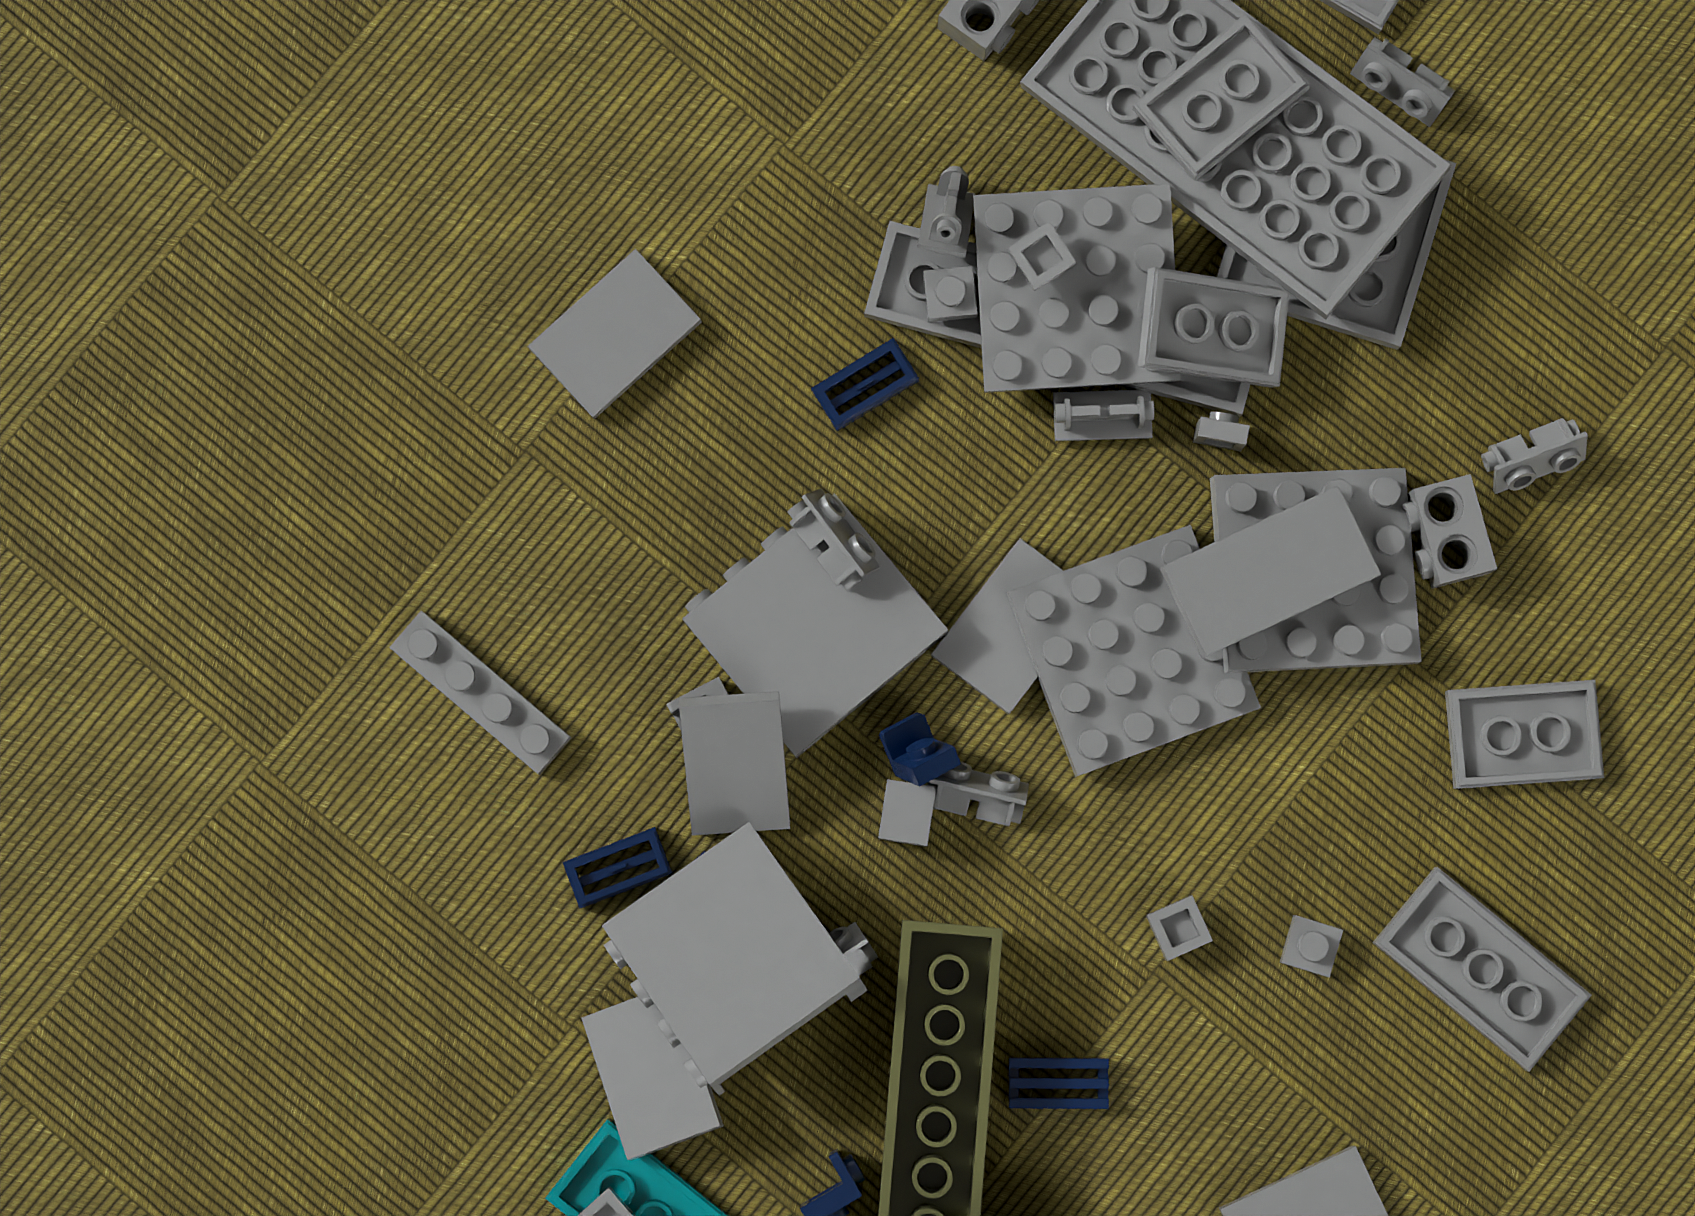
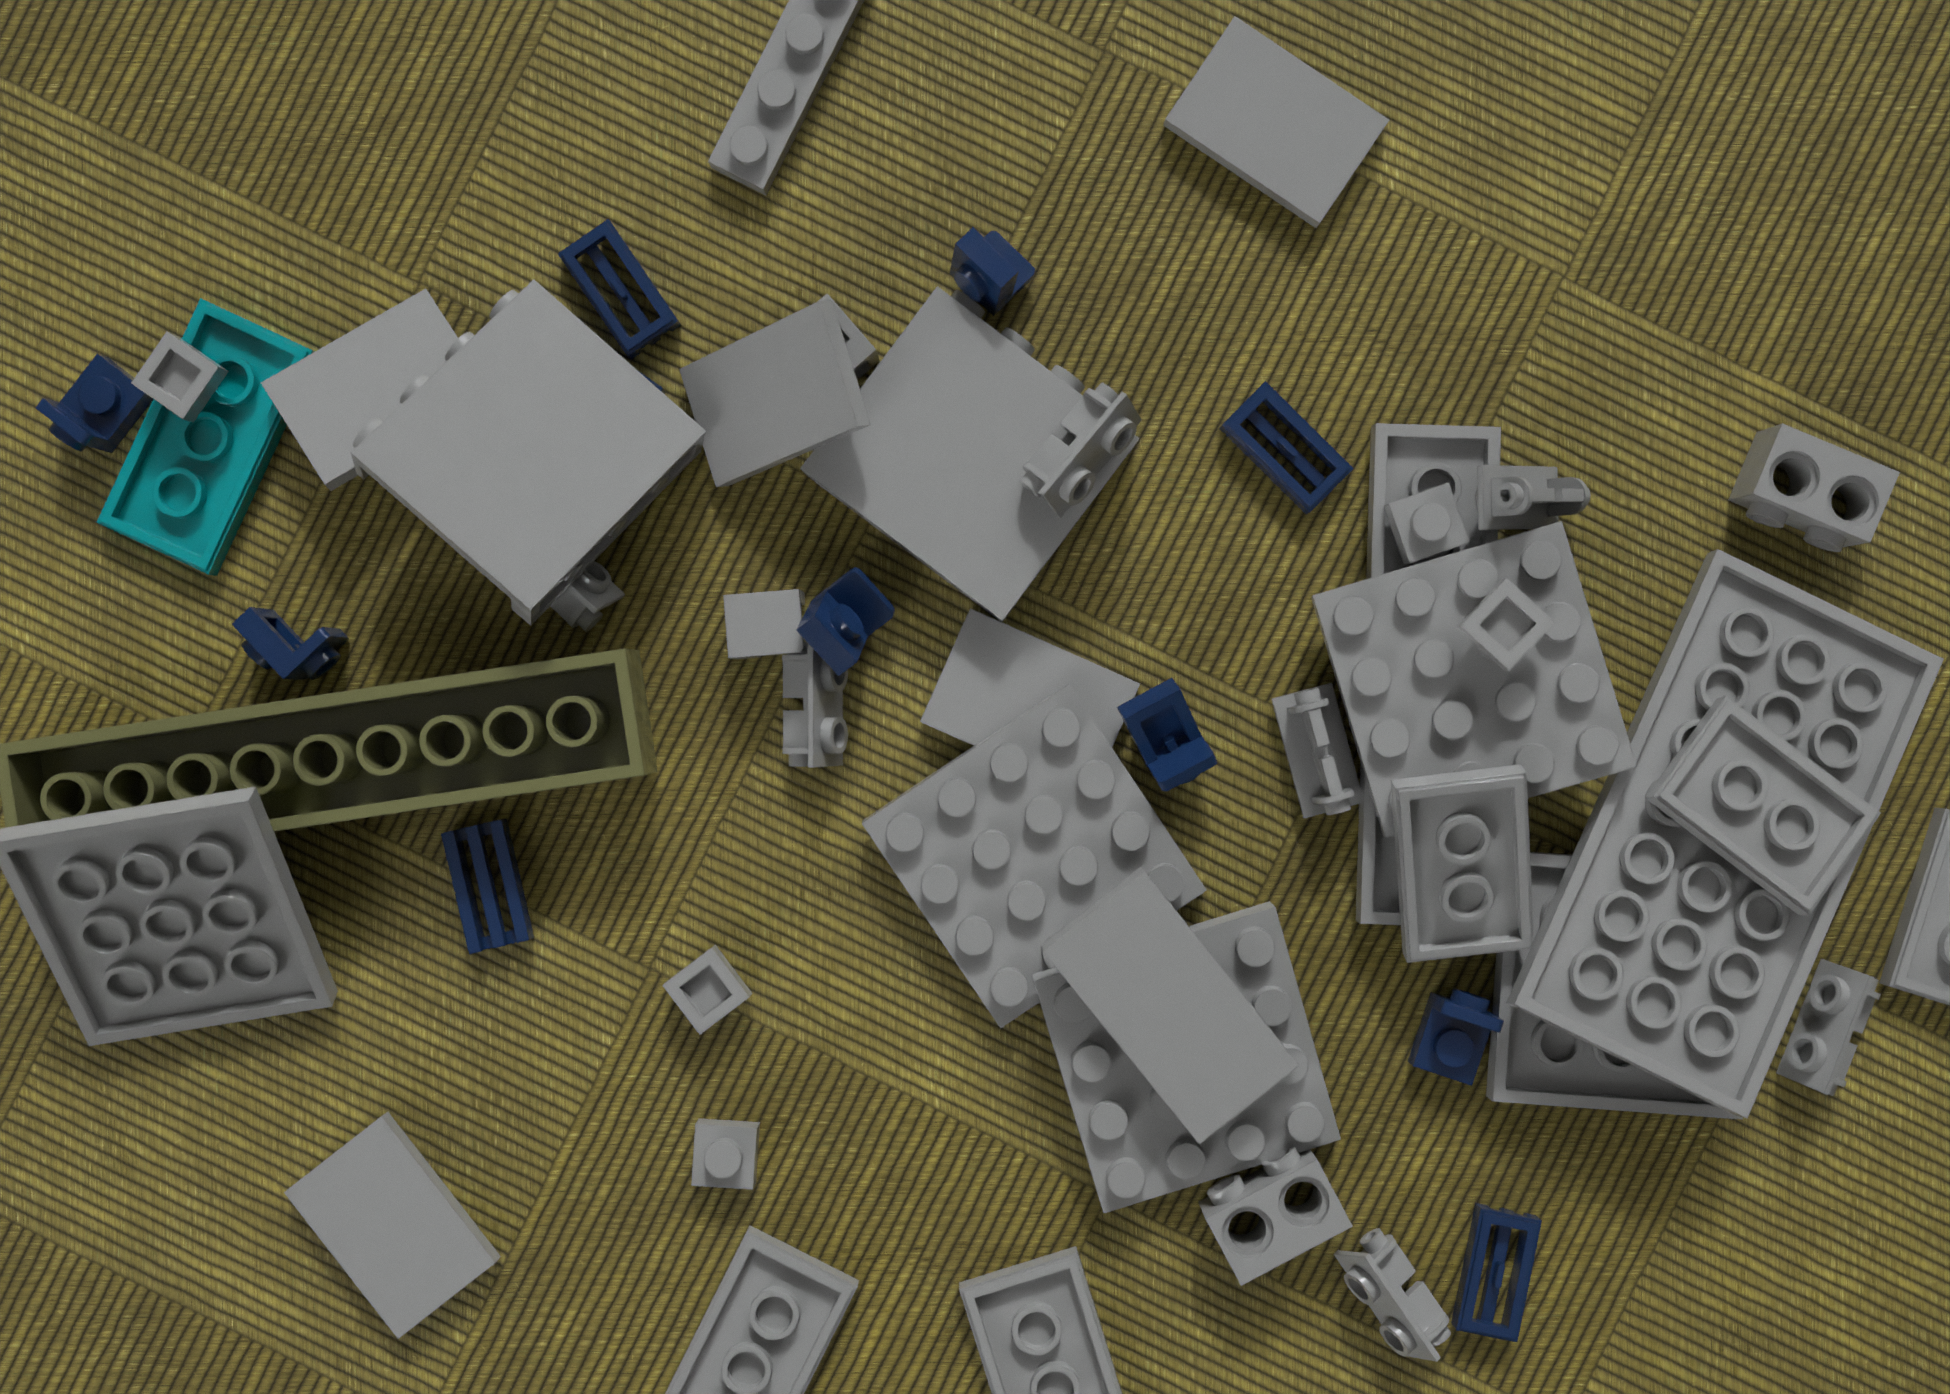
camera: 75 degrees right, 5 degrees up
light grey plate [1193,412,1250,452] -> none
none -> dark blue bracket [949,227,1035,316]
none -> dark blue bracket [1117,678,1217,791]
none -> dark blue bracket [1408,988,1504,1086]
none -> dark blue tile [1451,1203,1542,1342]

